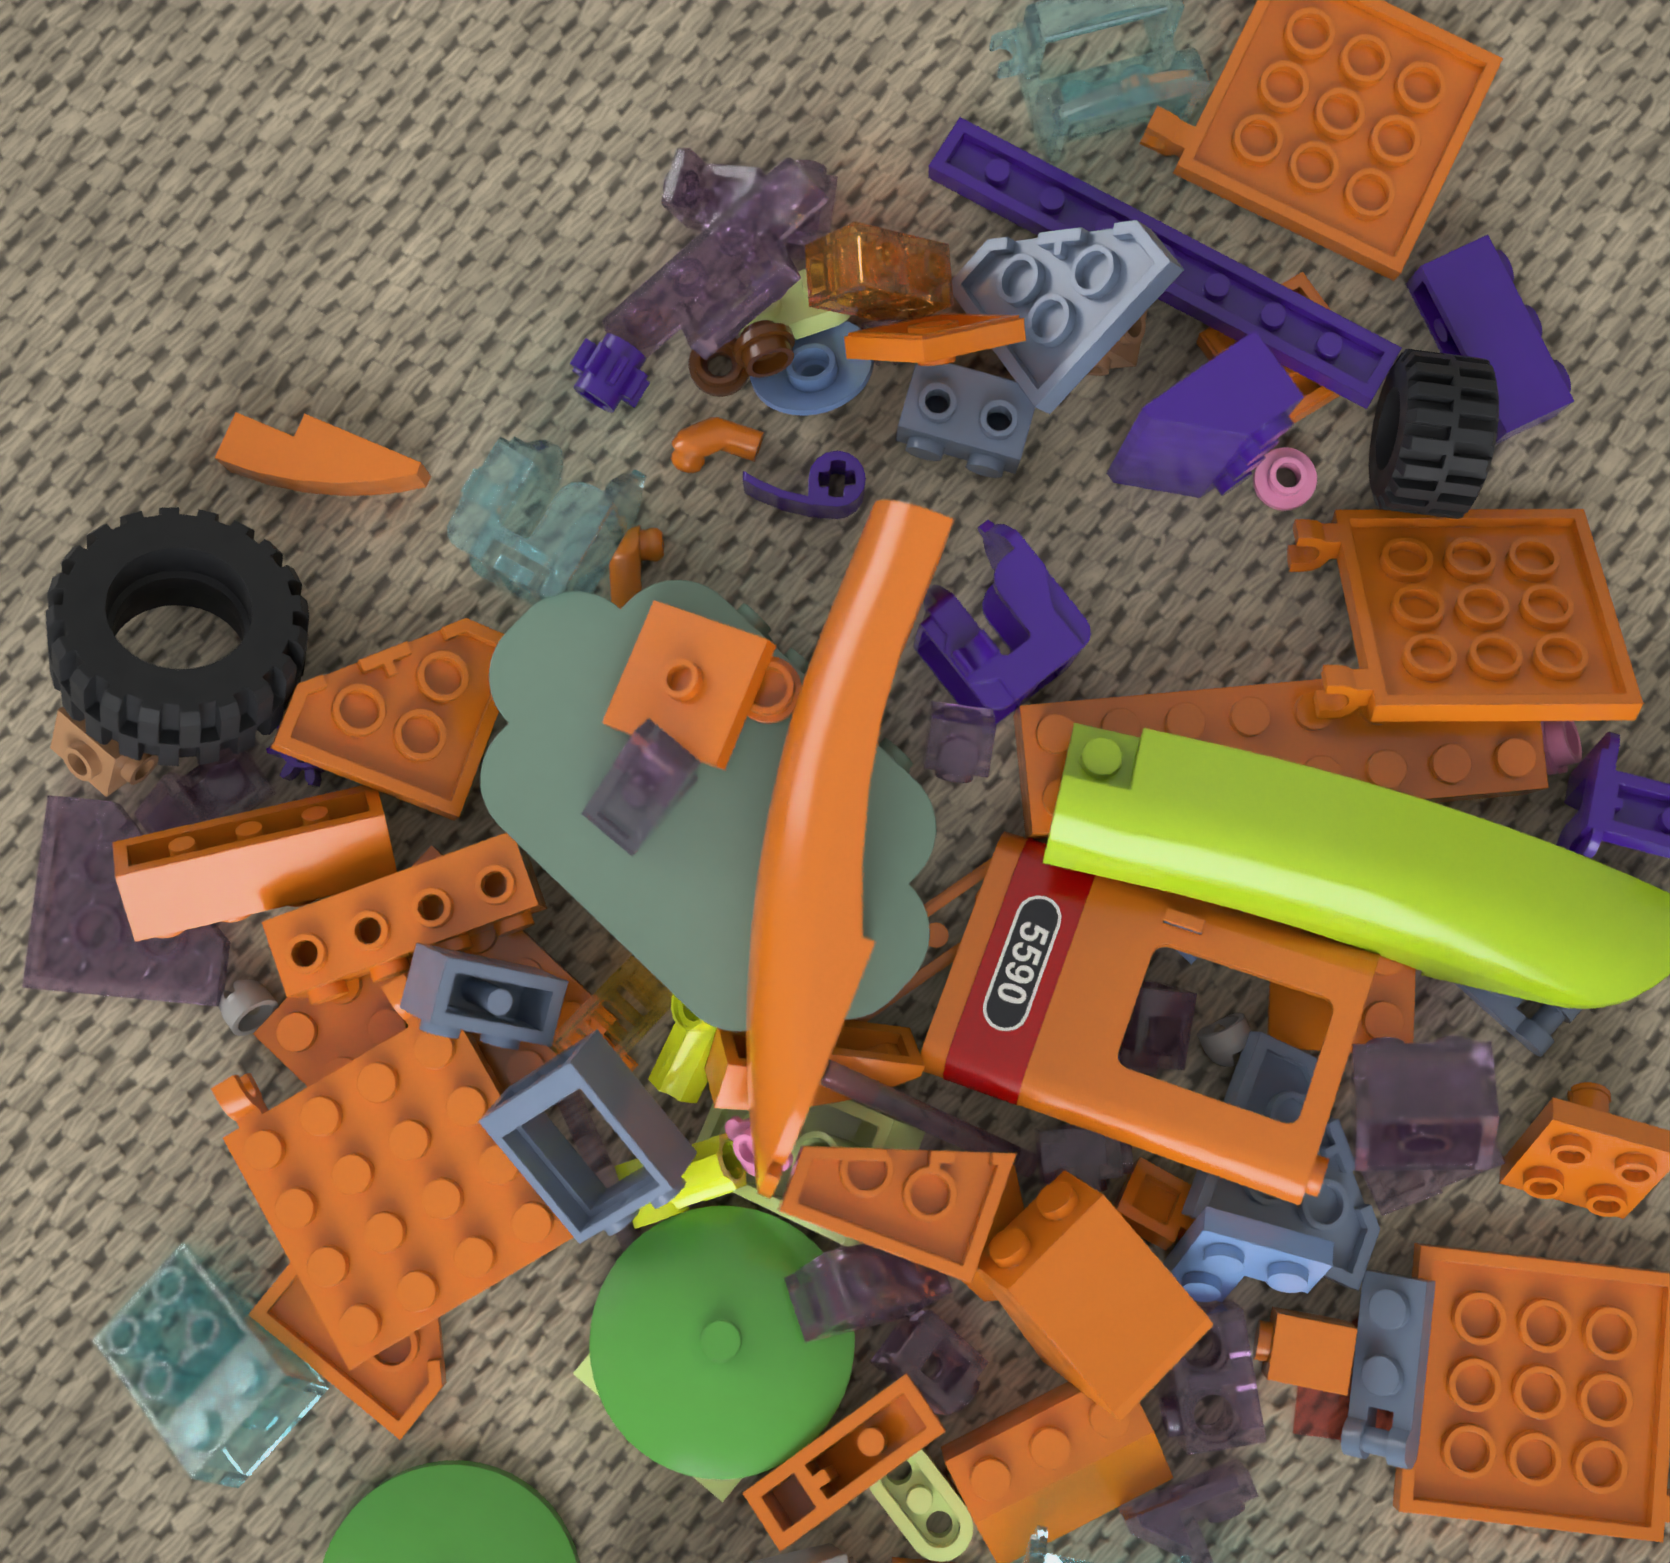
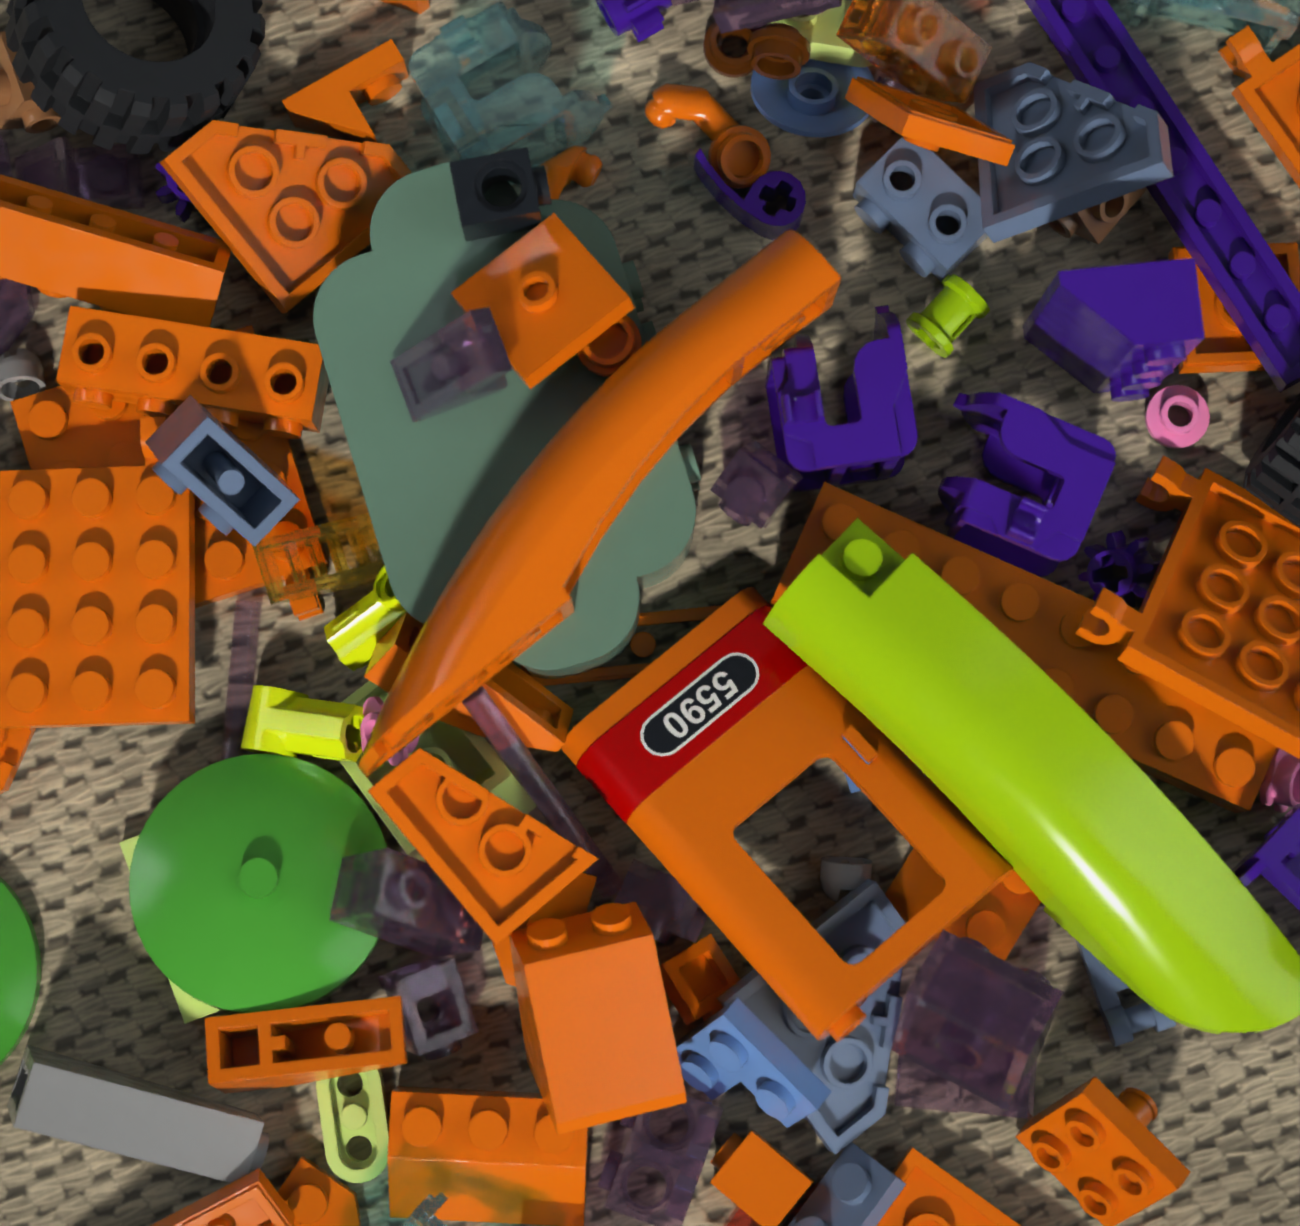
camera: 35 degrees right, 0 degrees up
sand blue window [478,1030,697,1244] -> none
brick [1118,980,1197,1078] -> none
none -> orange slope [282,39,409,143]
none -> black brick [449,147,552,242]
none -> orange plate [708,125,771,189]
none -> lime bush [905,274,990,358]
none -> dark purple animal [938,392,1116,577]
none -> dark purple gear [1078,530,1160,608]

